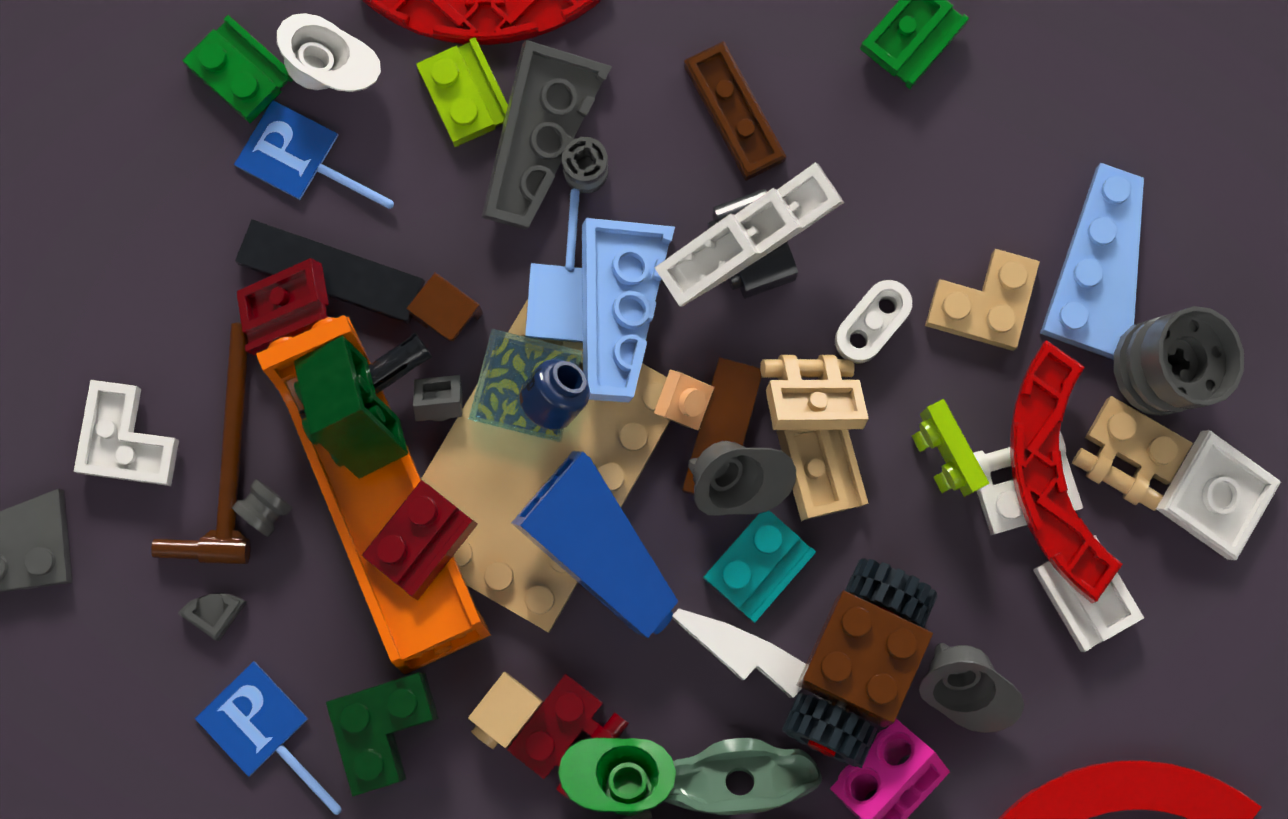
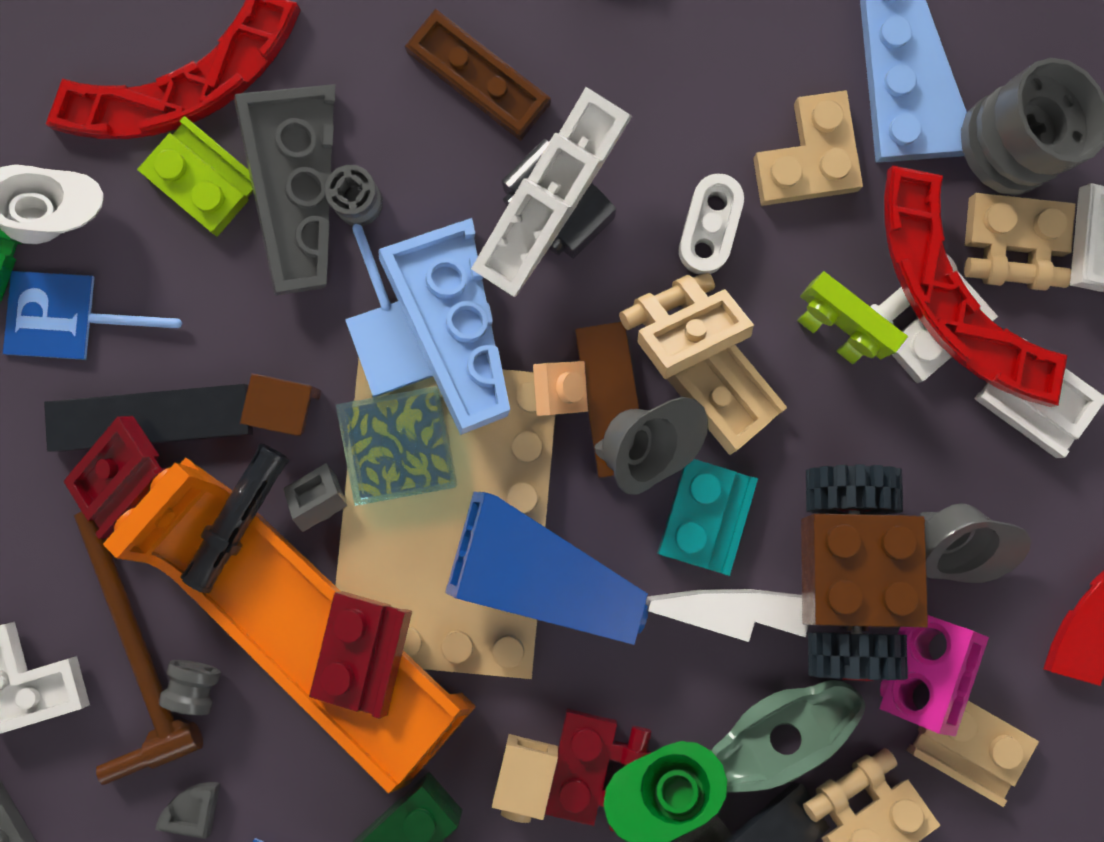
camera: 20 degrees left, 5 degrees up
dark green brick [294,336,408,479] -> none
dark blue head [519,359,590,430] -> none

